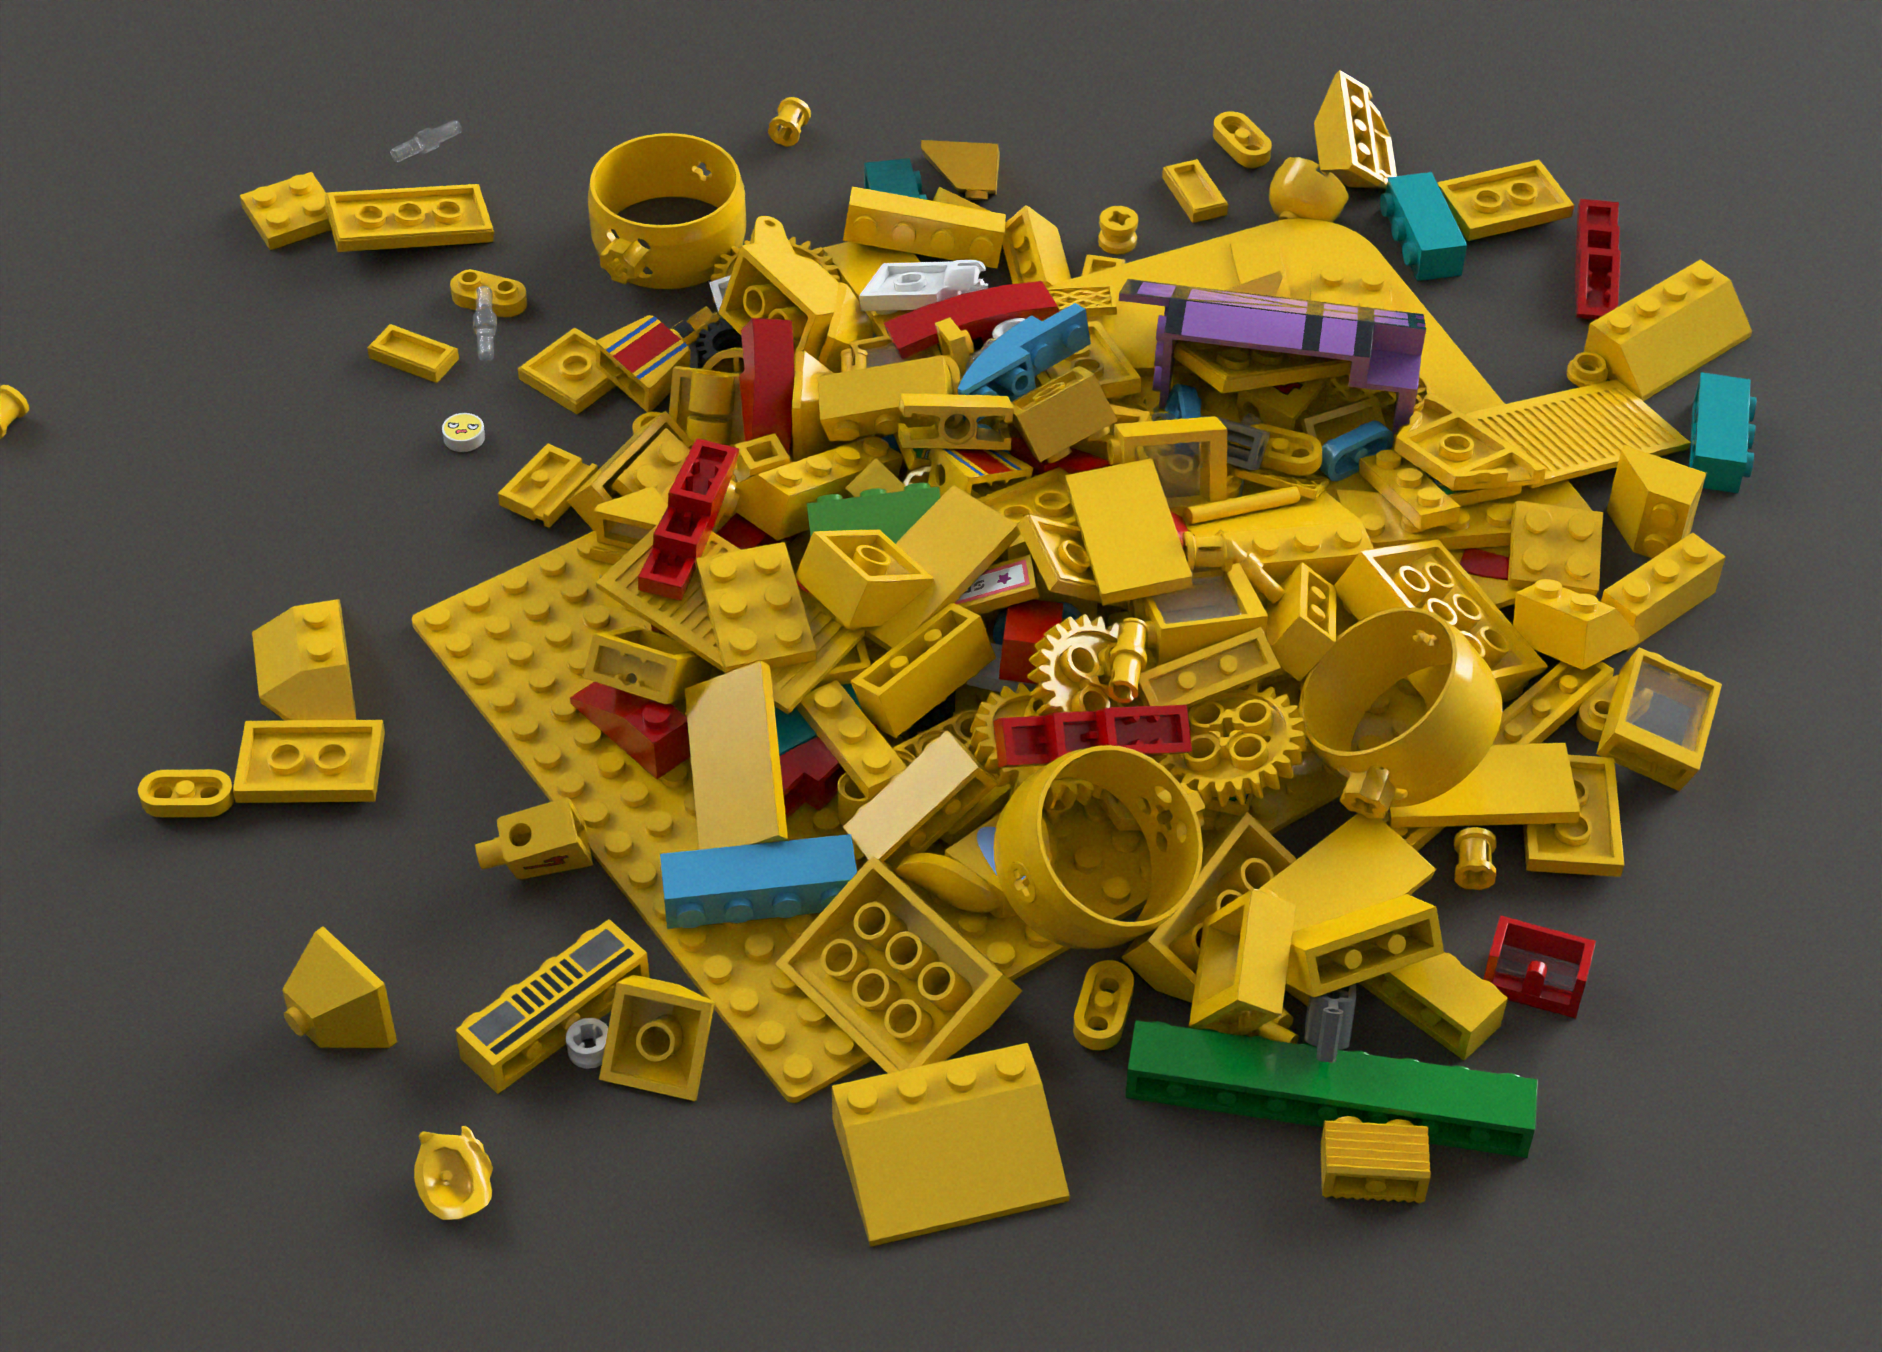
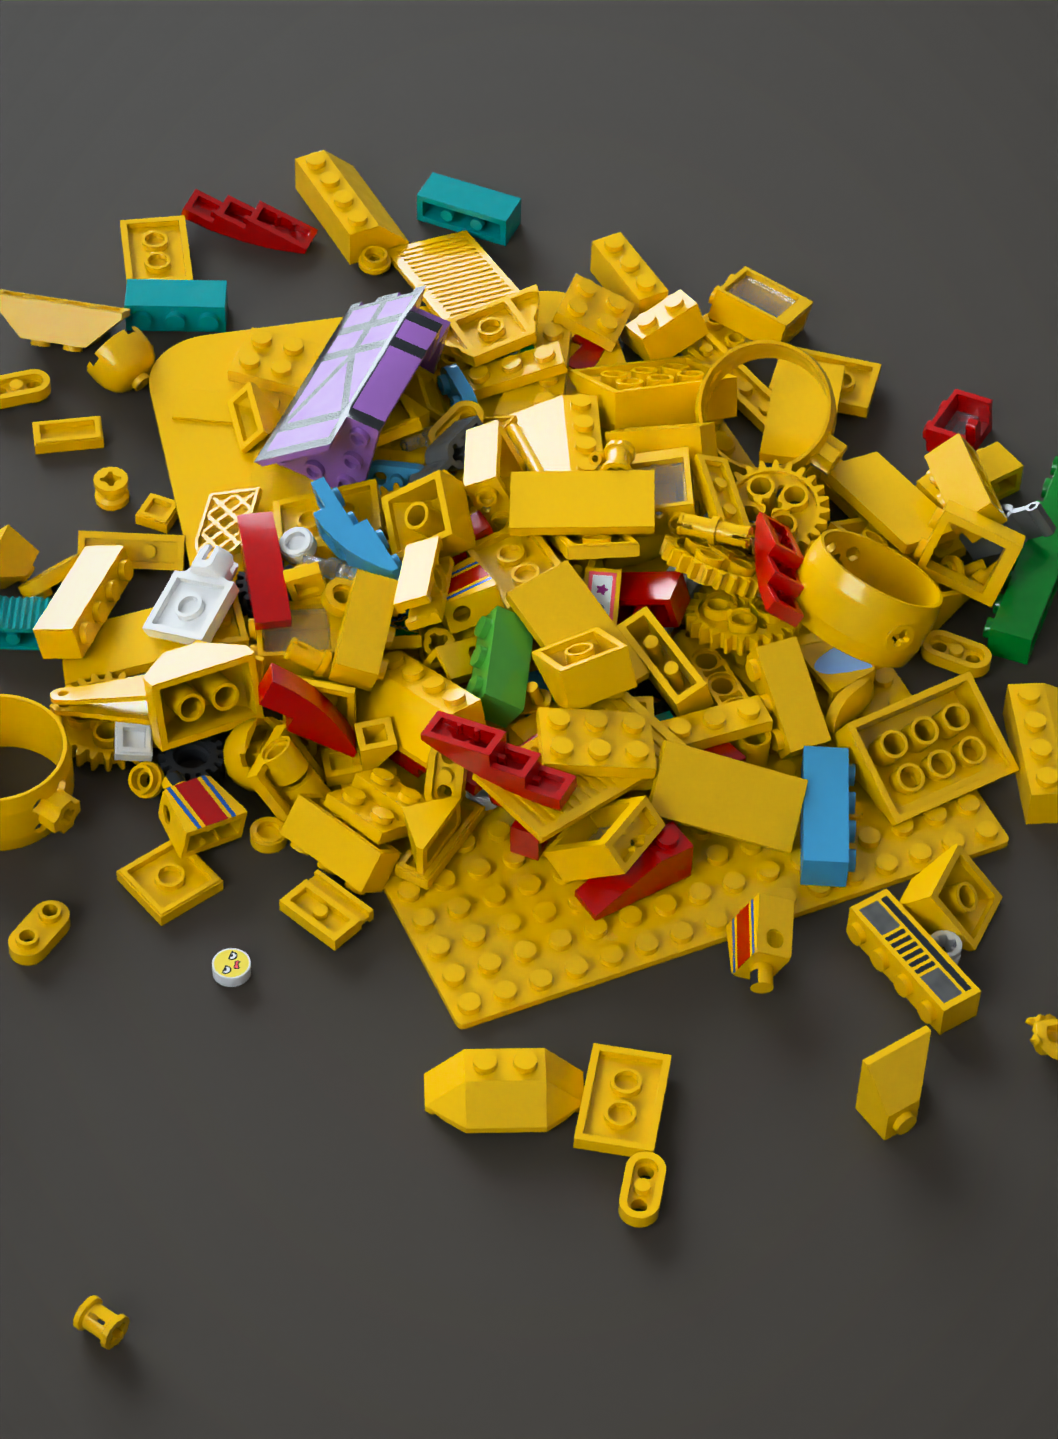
camera: 80 degrees left, 0 degrees up
yellow tile [367,324,459,383] -> none
clear bar [473,286,497,361] -> none
yellow bush [1454,827,1497,890] -> none
yellow slope [1606,445,1707,559] -> none

